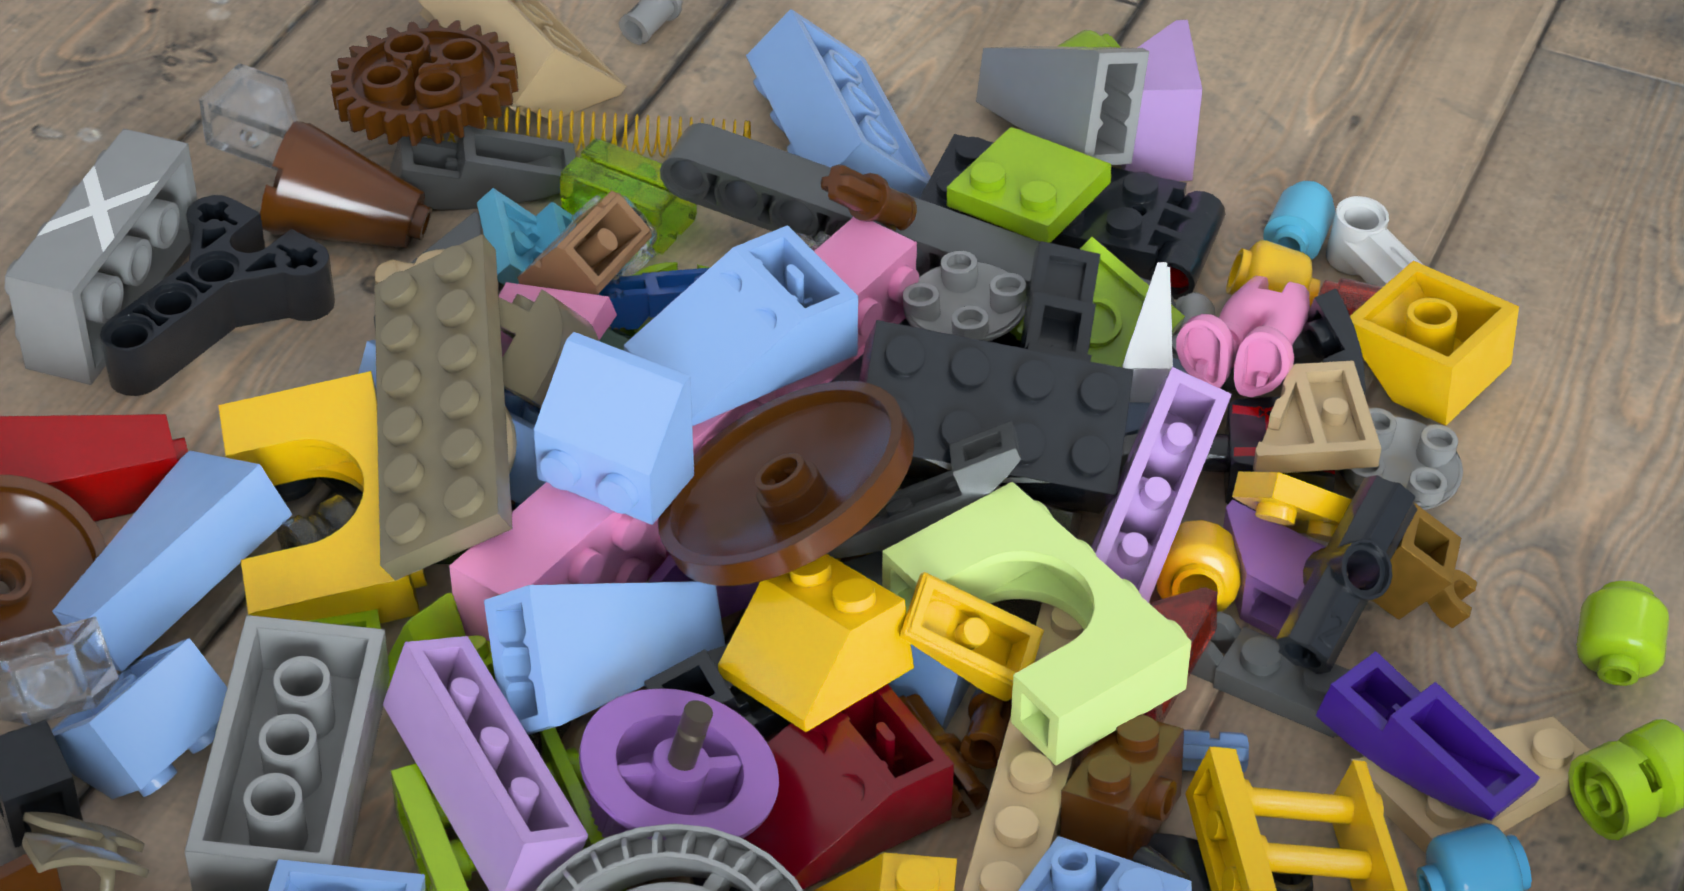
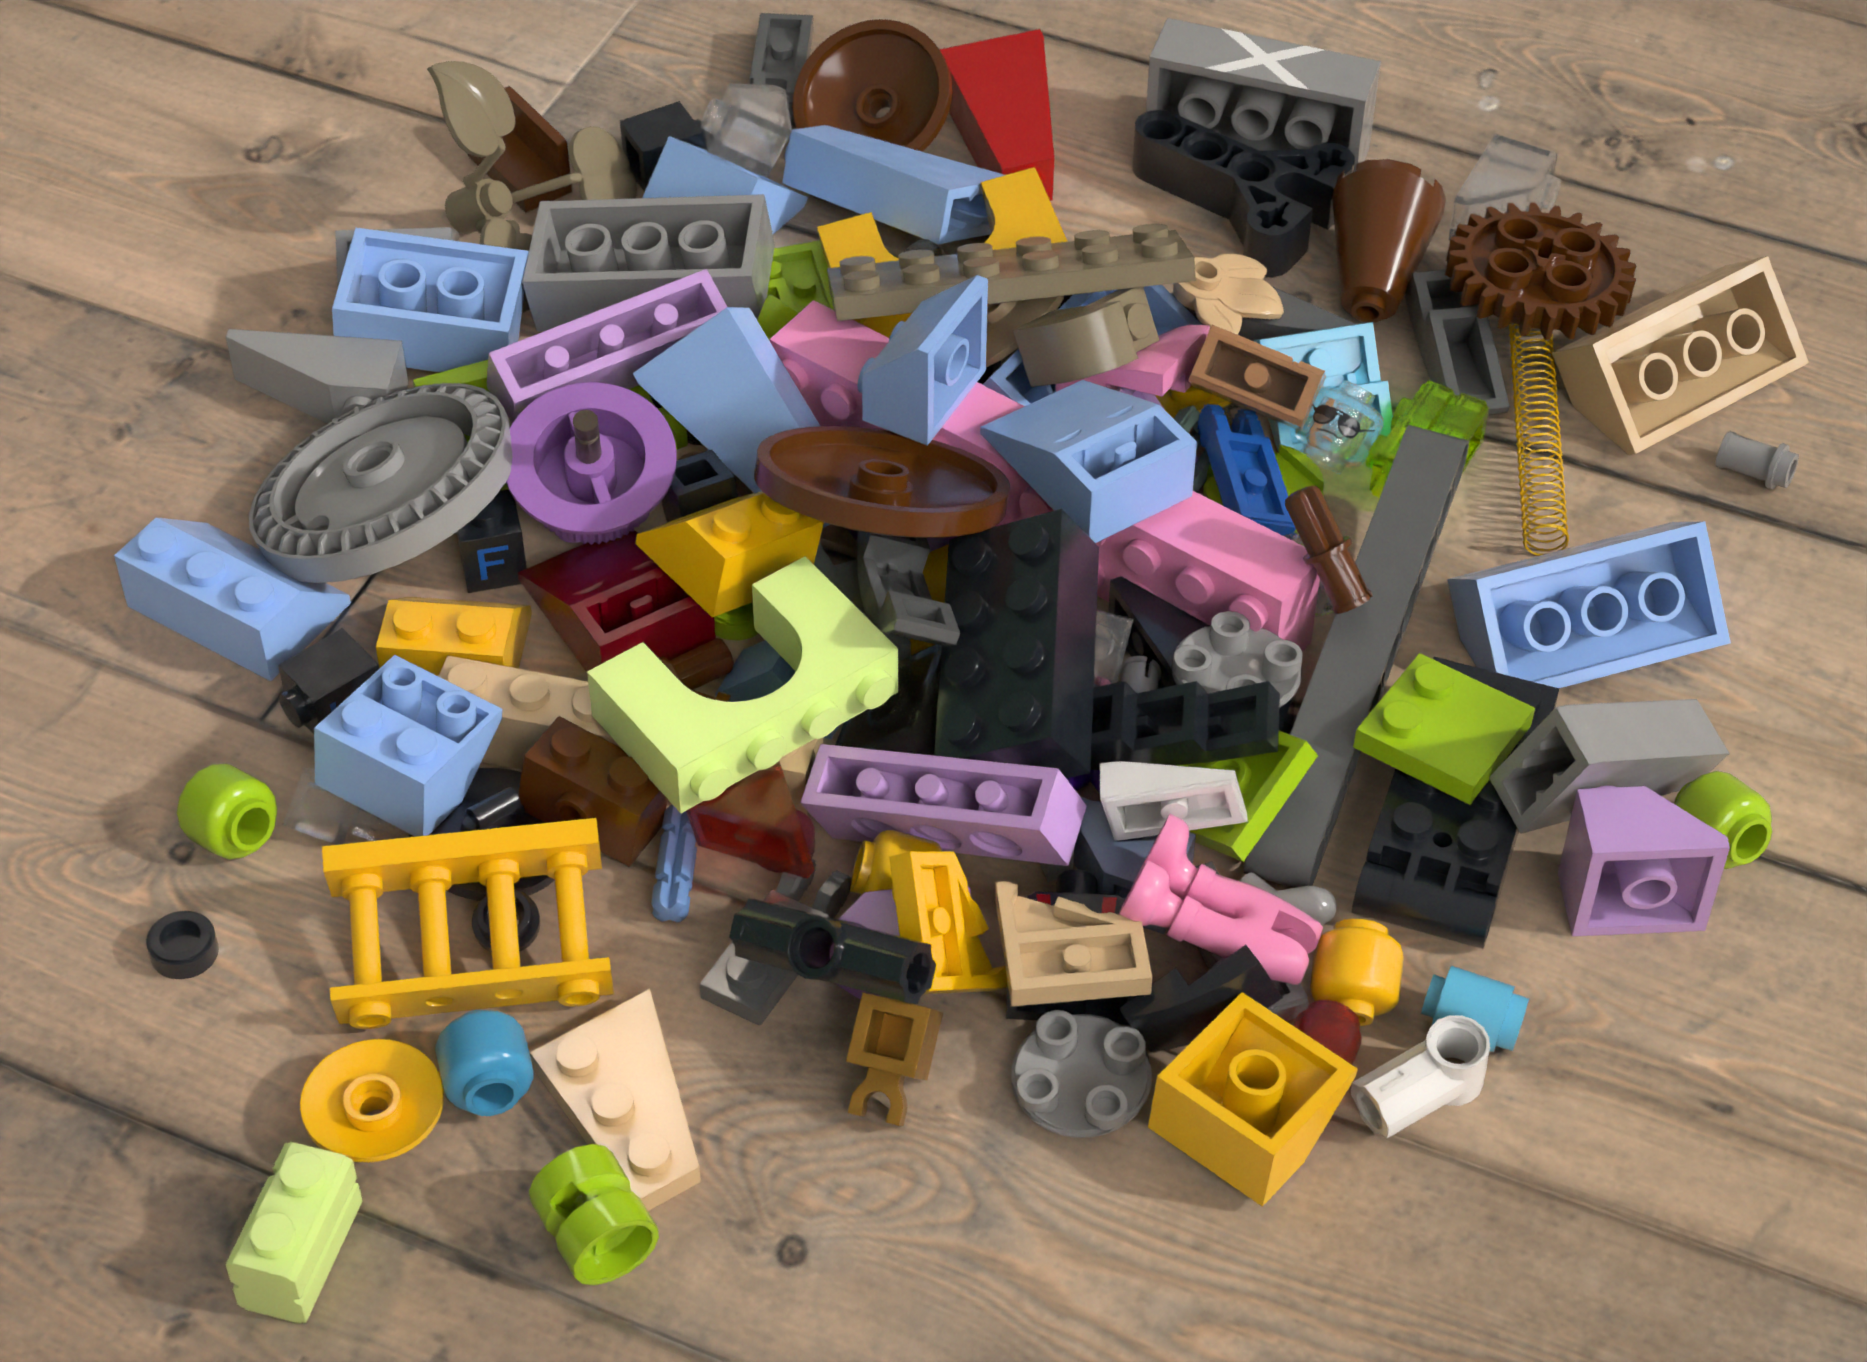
camera: 90 degrees right, 5 degrees up
yellow slope [899,572,1044,701] -> none
dark purple slope [1315,651,1540,821] -> none
lime head [1576,581,1669,686] -> none

